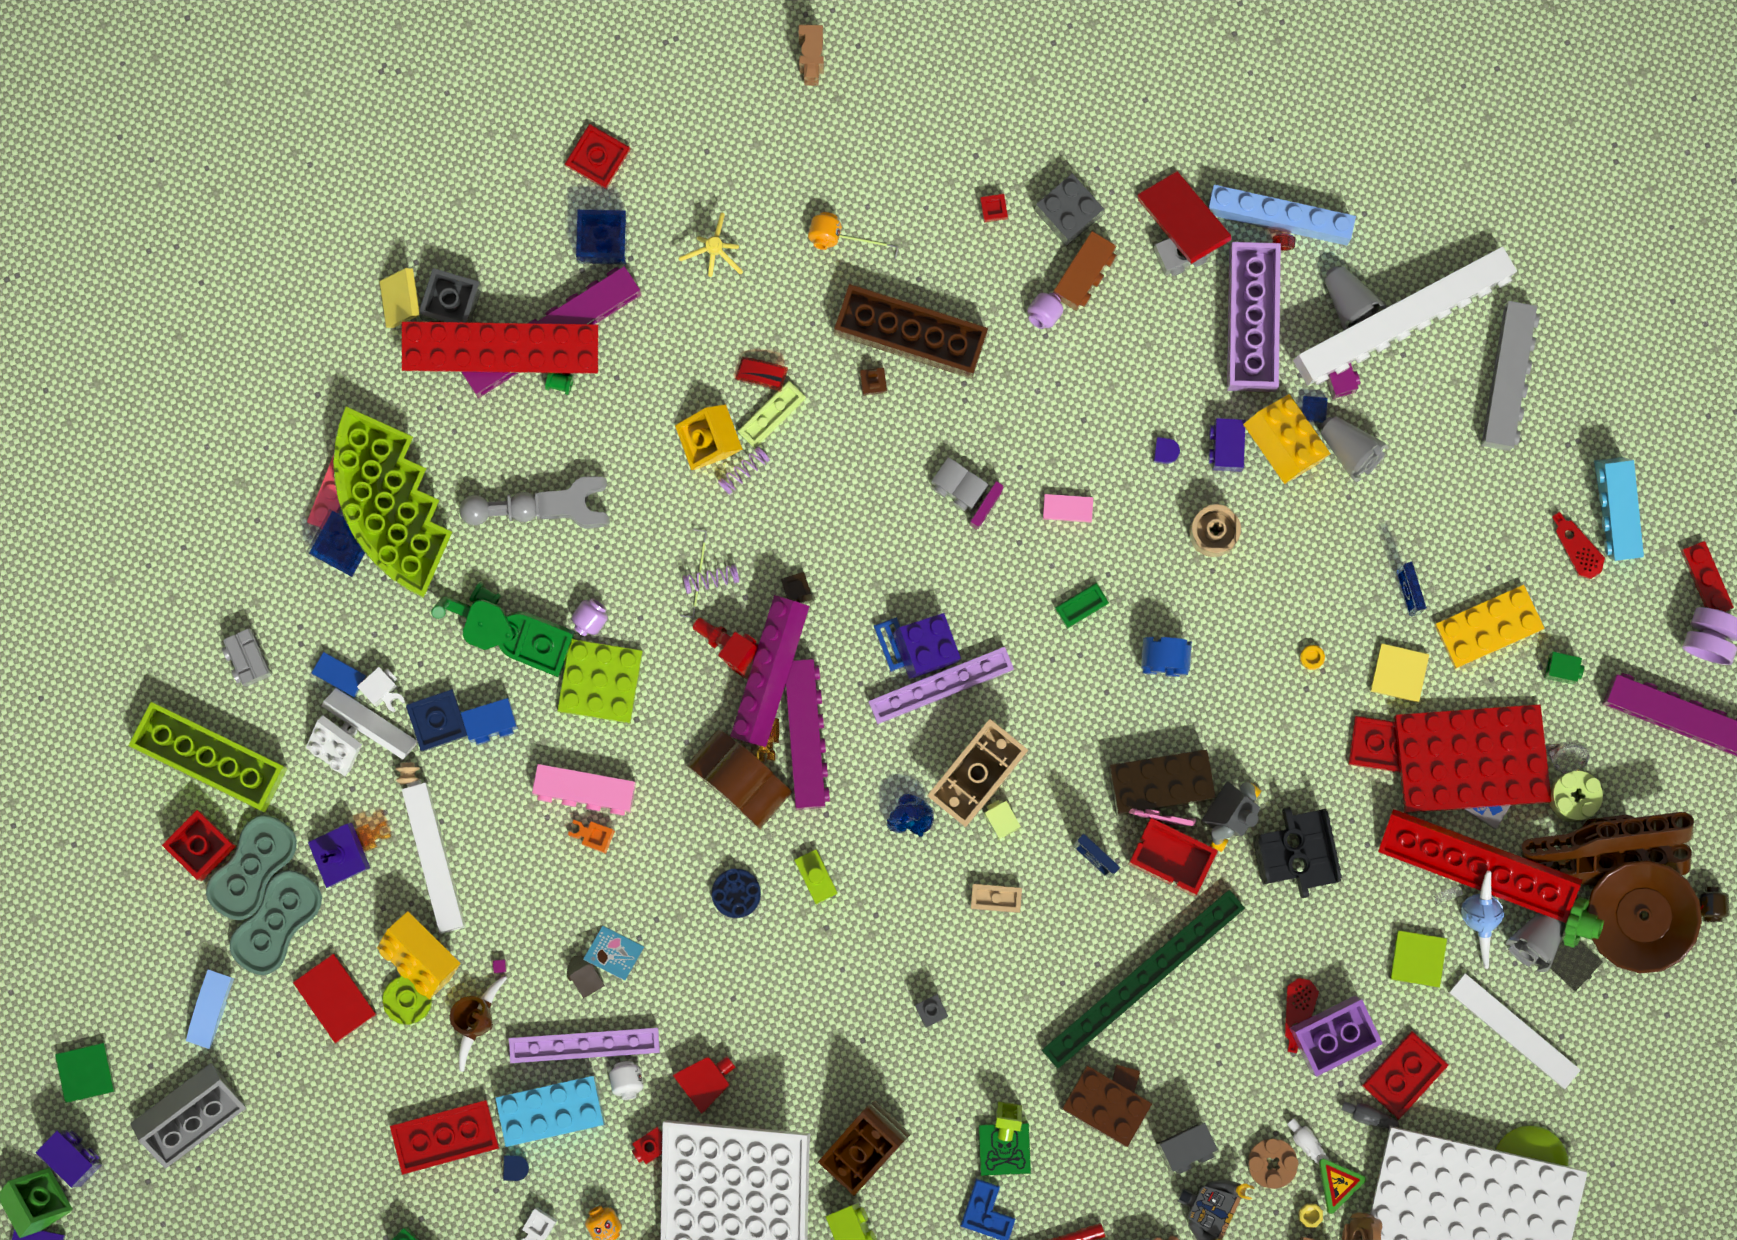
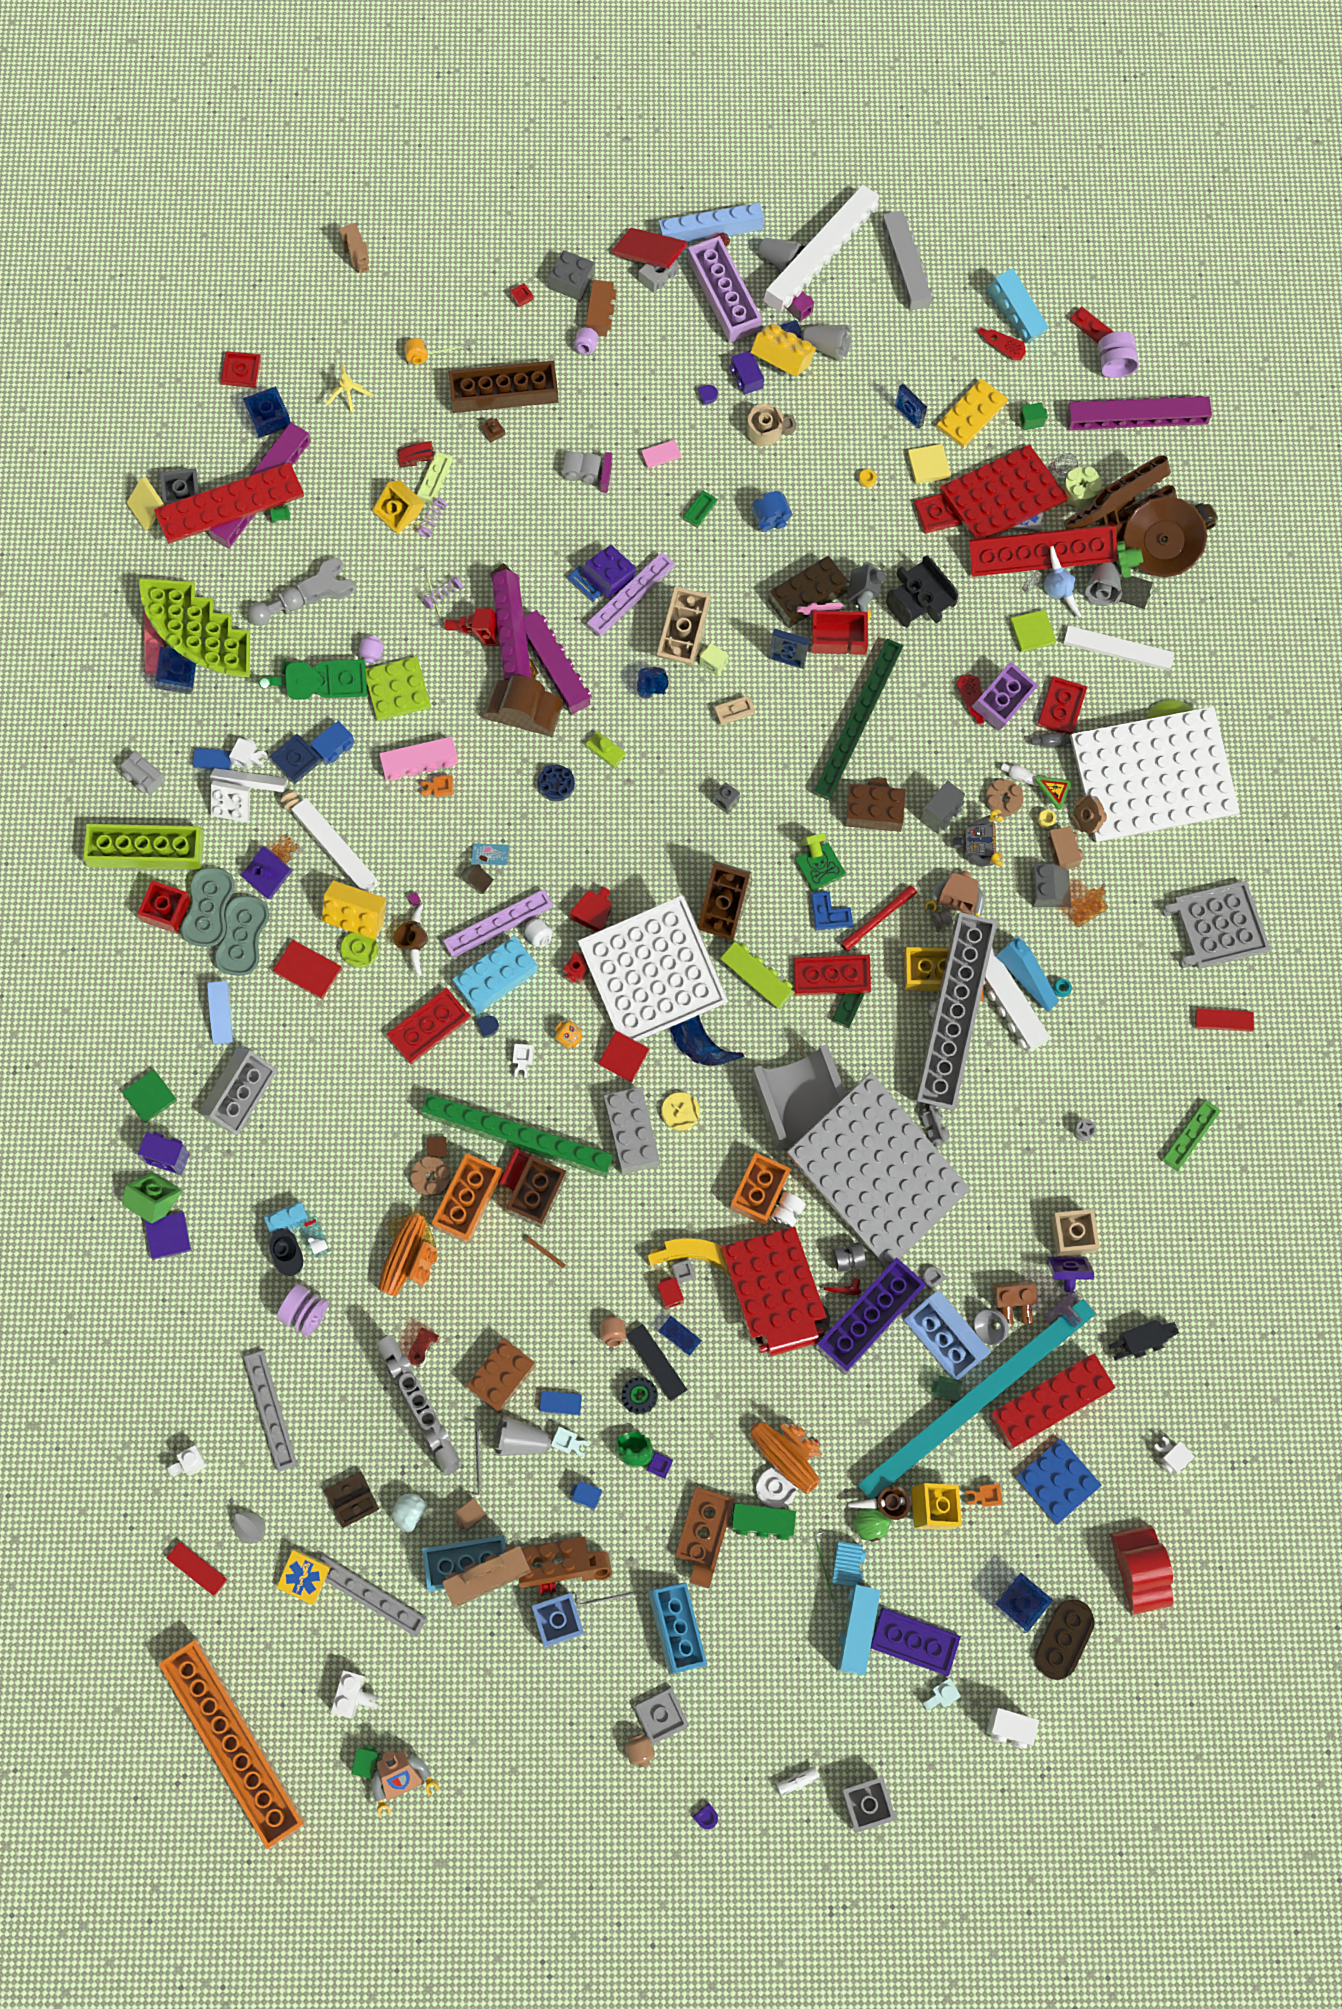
camera: 25 degrees left, 10 degrees down
none -> dark tan tile [782,414,796,435]

